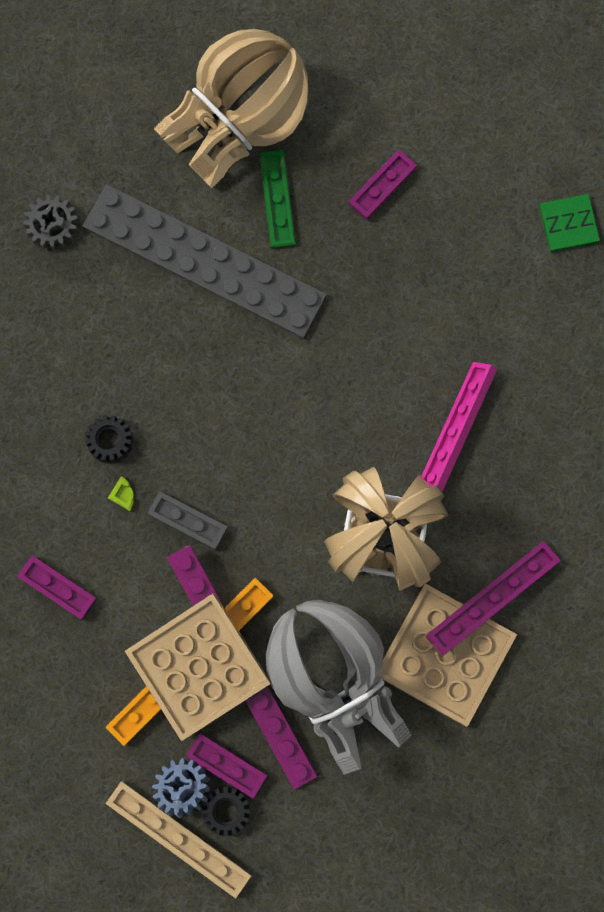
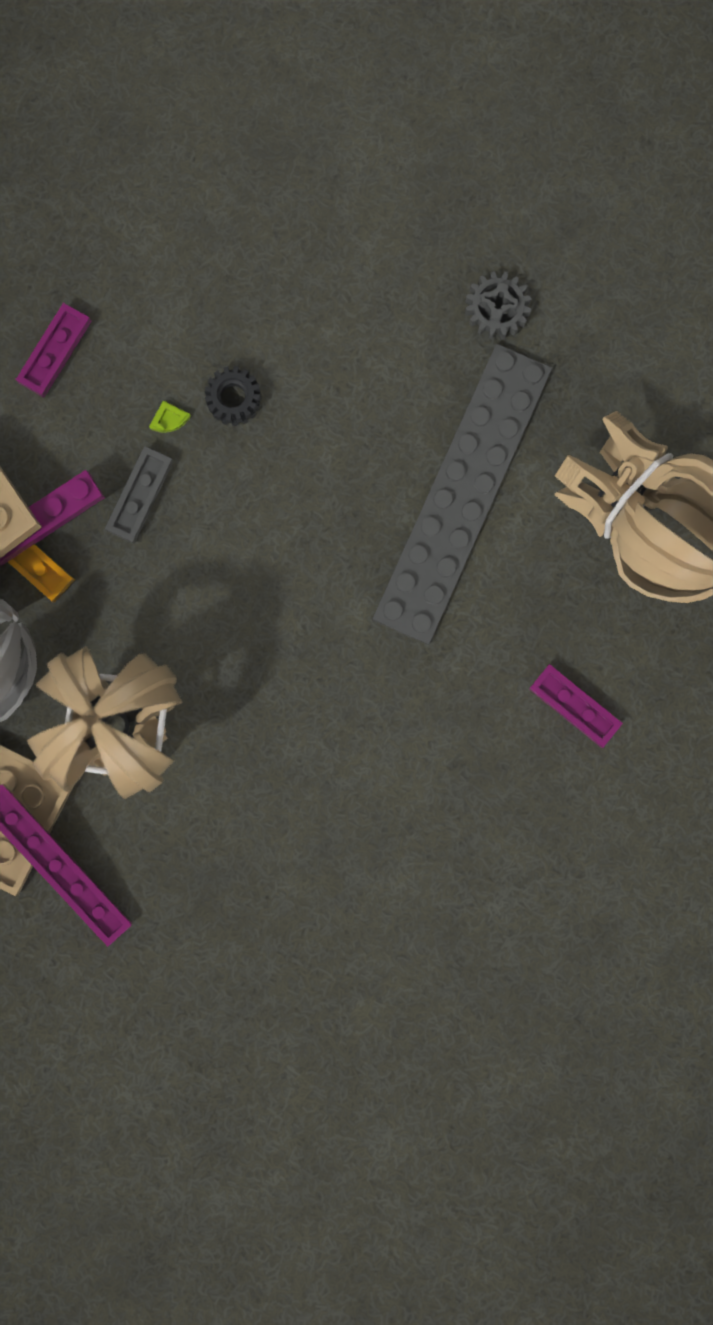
camera: 85 degrees right, 5 degrees up
green tile [259,150,296,249] -> none
dark pink plate [421,362,497,492] -> none
green tile [539,194,600,253] -> none

